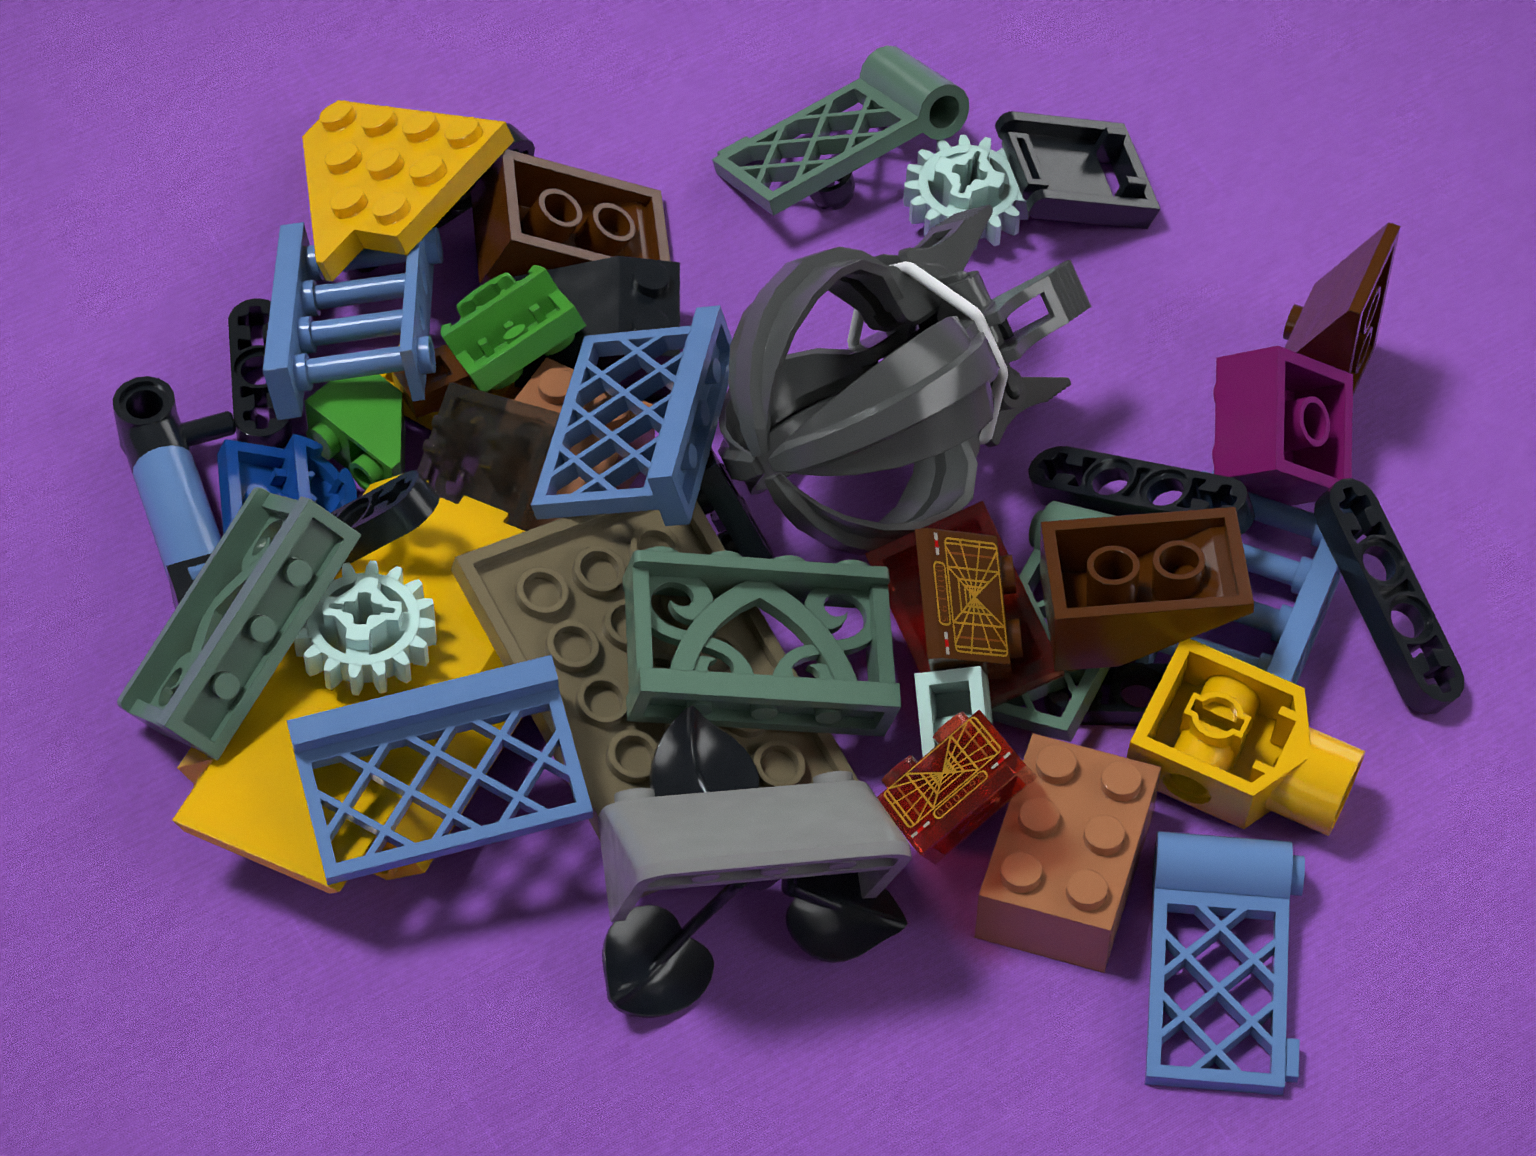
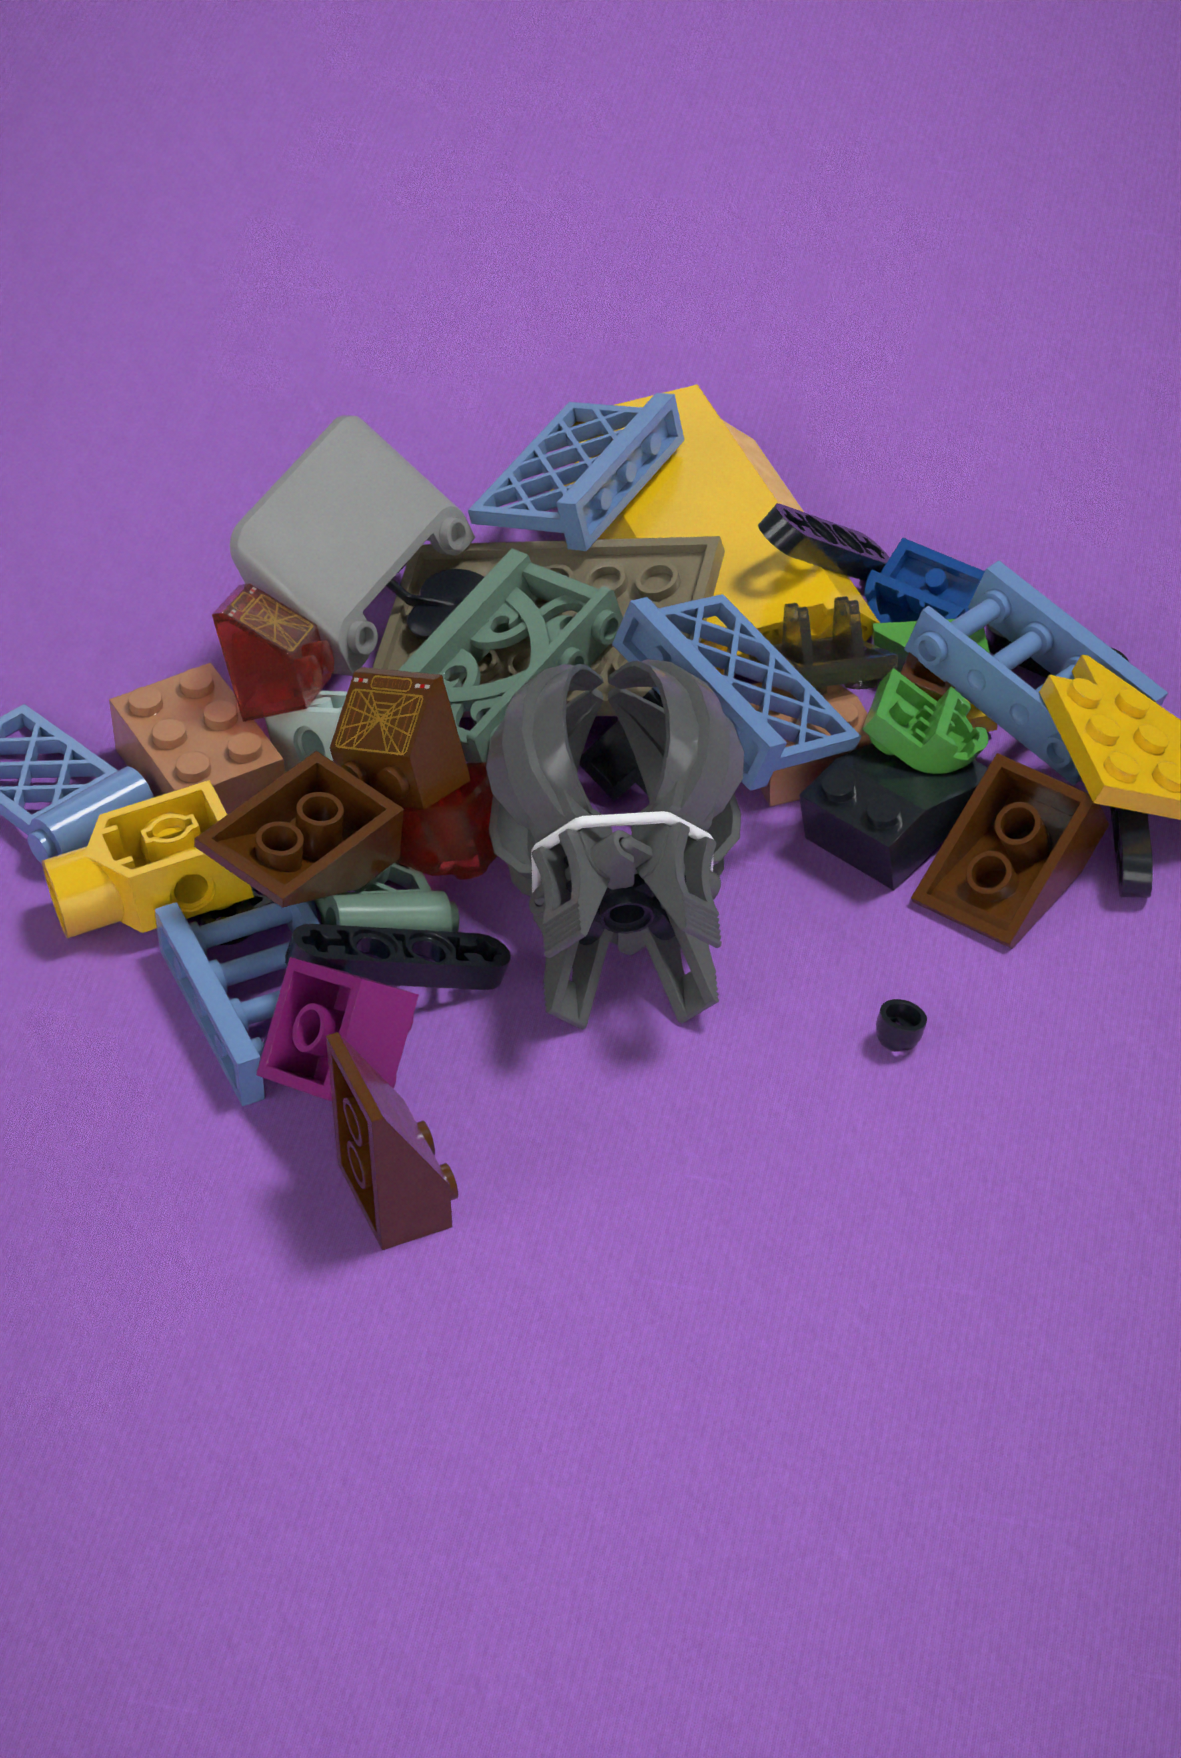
camera: 135 degrees right, 10 degrees down
piece [113,376,236,609] -> none
sand green fence [117,487,361,761] -> none
light aqua gear [294,560,437,696] -> none
sand green piece [712,45,969,216] -> none
light aqua gear [903,135,1030,250] -> none
black container [995,111,1161,229] -> none
black beam [1314,478,1464,714] -> none

